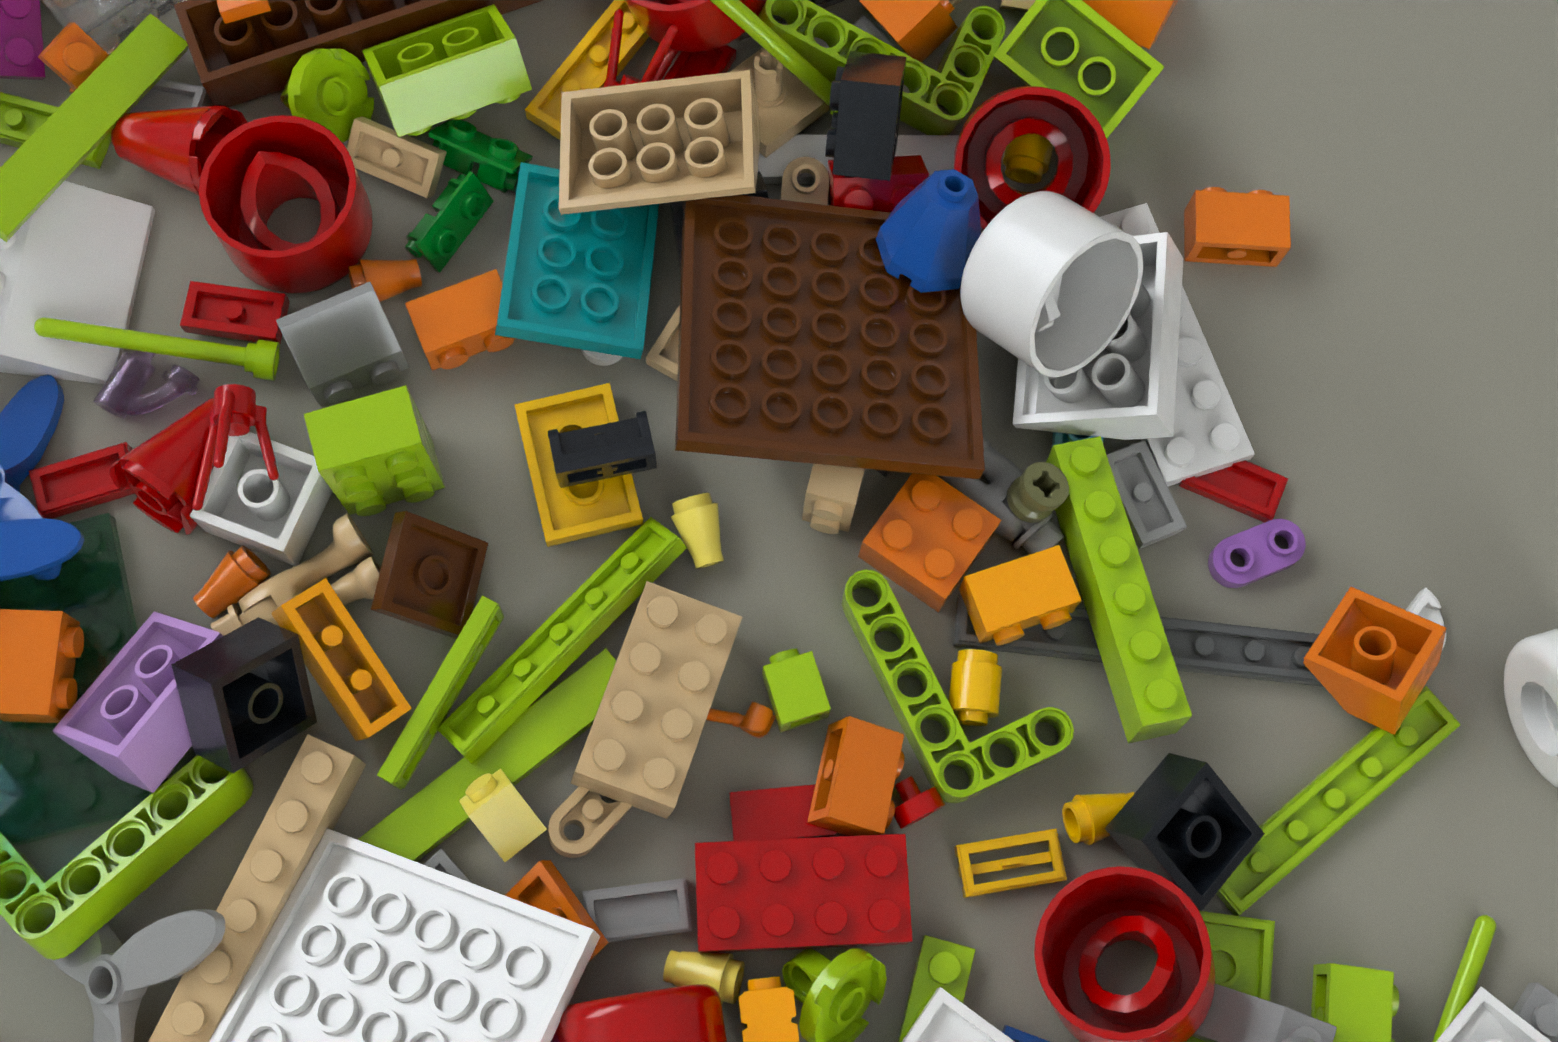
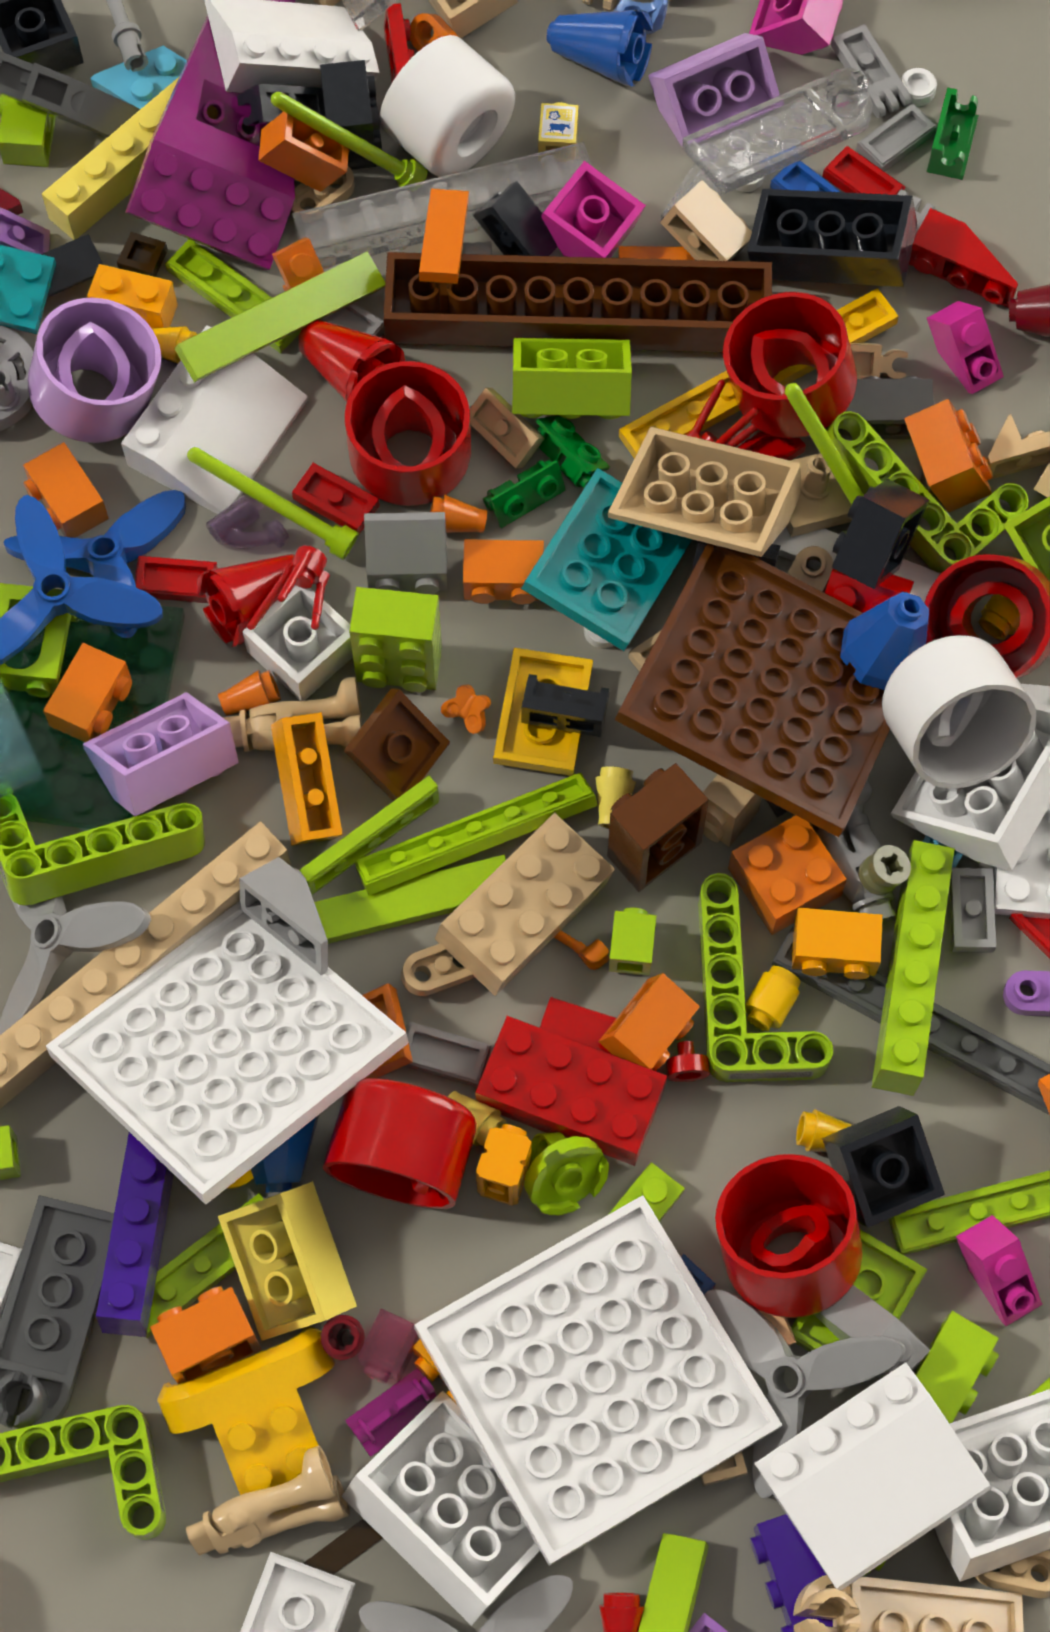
camera: 30 degrees right, 5 degrees down
black brick [171,617,317,773] -> none
lime tile [280,48,374,143] -> none
light yellow brick [459,768,547,862] -> none
yellow tile [954,828,1067,898] -> none
none -> light grey slope [239,857,328,975]
none -> orange piece [441,684,491,734]
none -> reddish brown brick [607,763,709,892]
none -> dark pink slope [956,1215,1042,1326]

